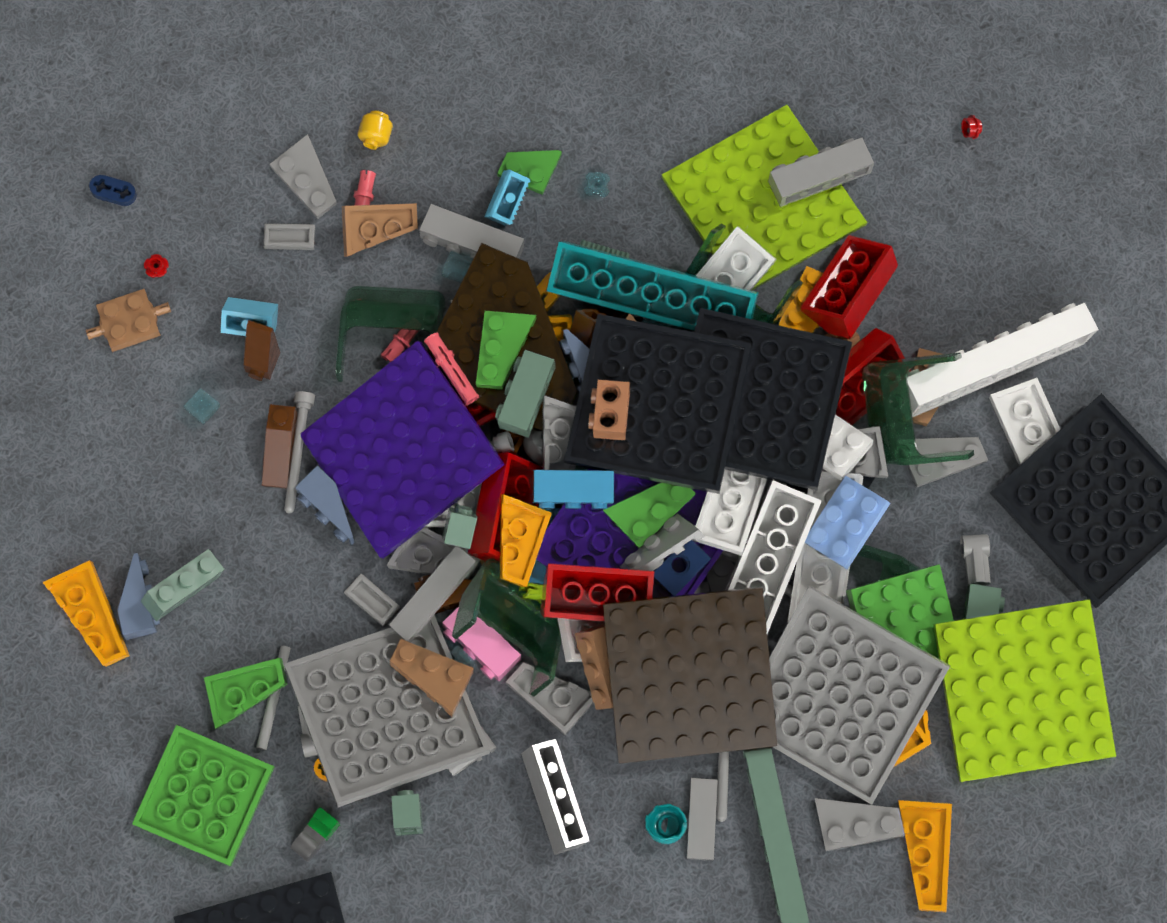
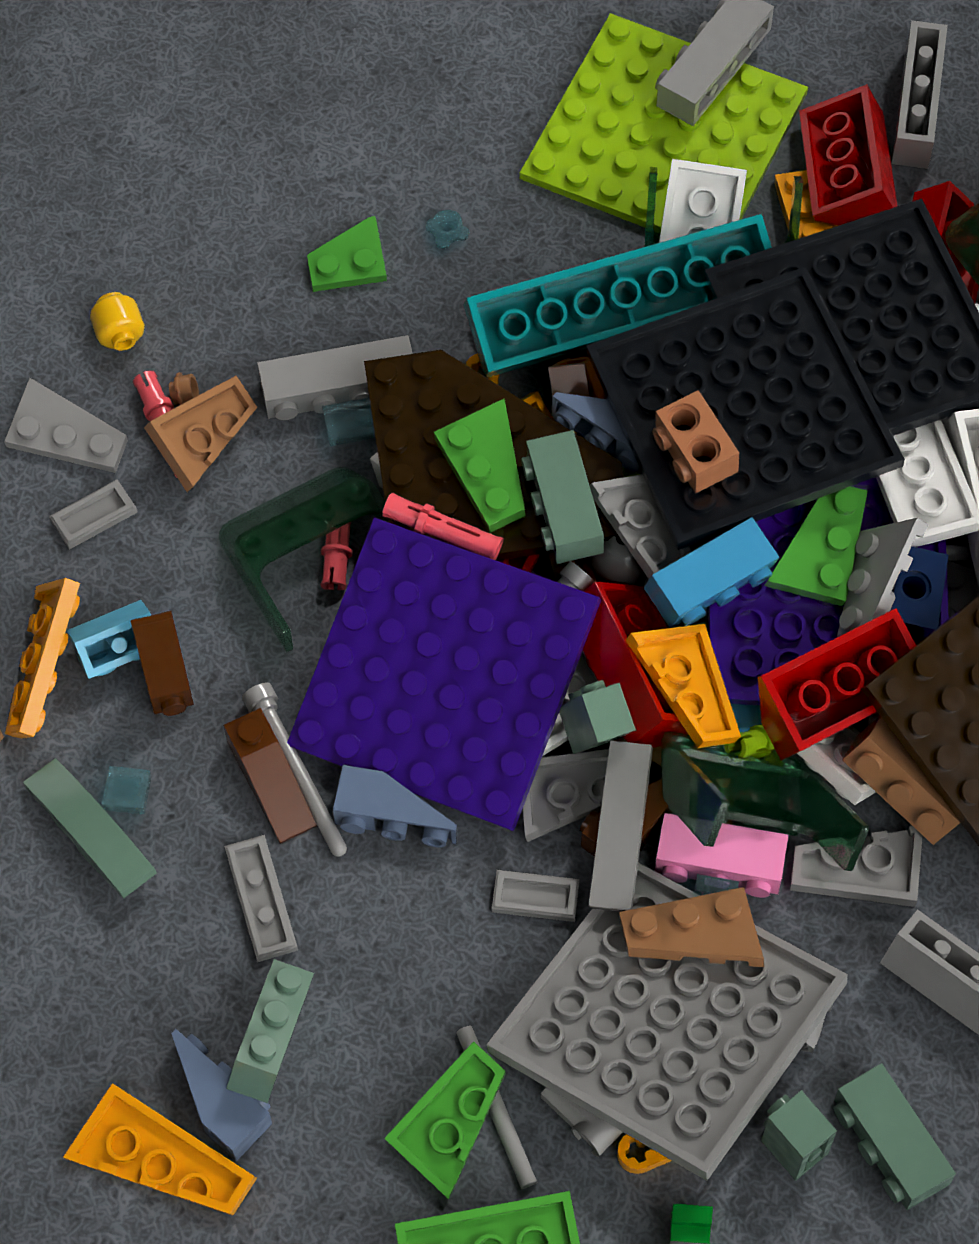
camera: 30 degrees left, 10 degrees down
medium azure brick [484,169,530,226] -> none
none -> light orange wing [5,578,80,739]
none -> sand green slope [23,758,157,899]
none -> medium nougat plate [169,372,199,405]
none -> light grey tile [224,835,298,962]
none -> sand green brick [833,1063,956,1210]
none -> light grey brick [891,20,948,169]

